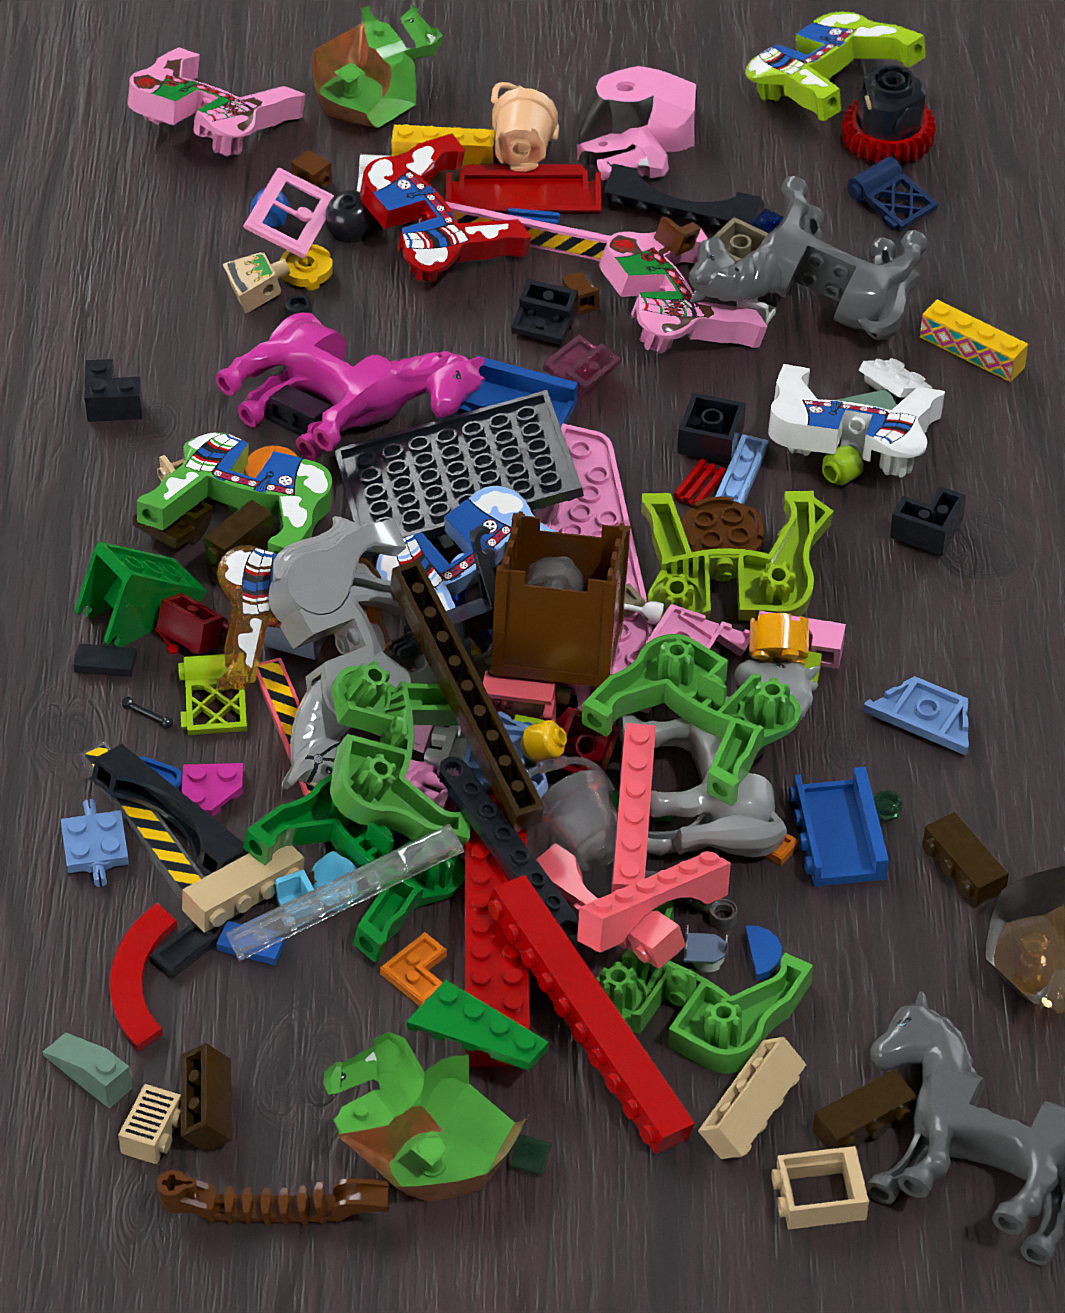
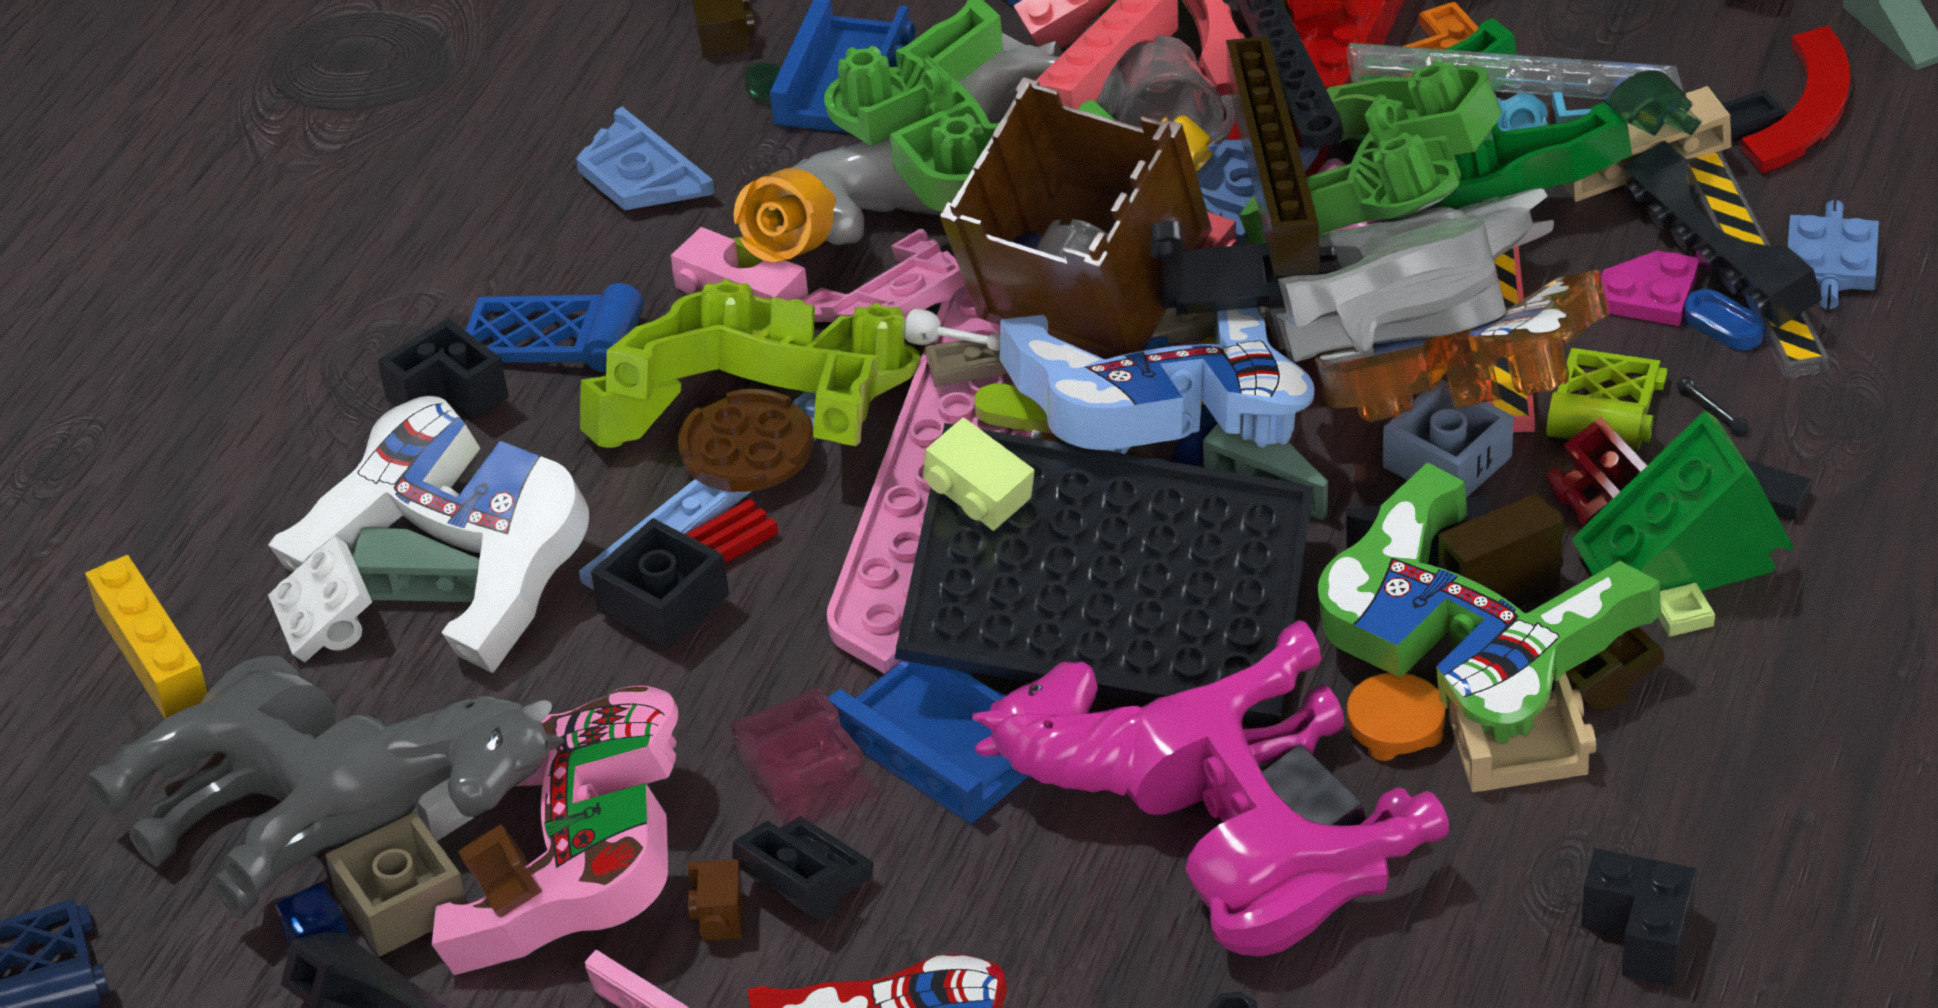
camera: 155 degrees left, 5 degrees down
none -> blue piece [465,283,644,373]
none -> yellowish green brick [923,417,1035,531]
none -> clear green brick [1606,70,1702,136]

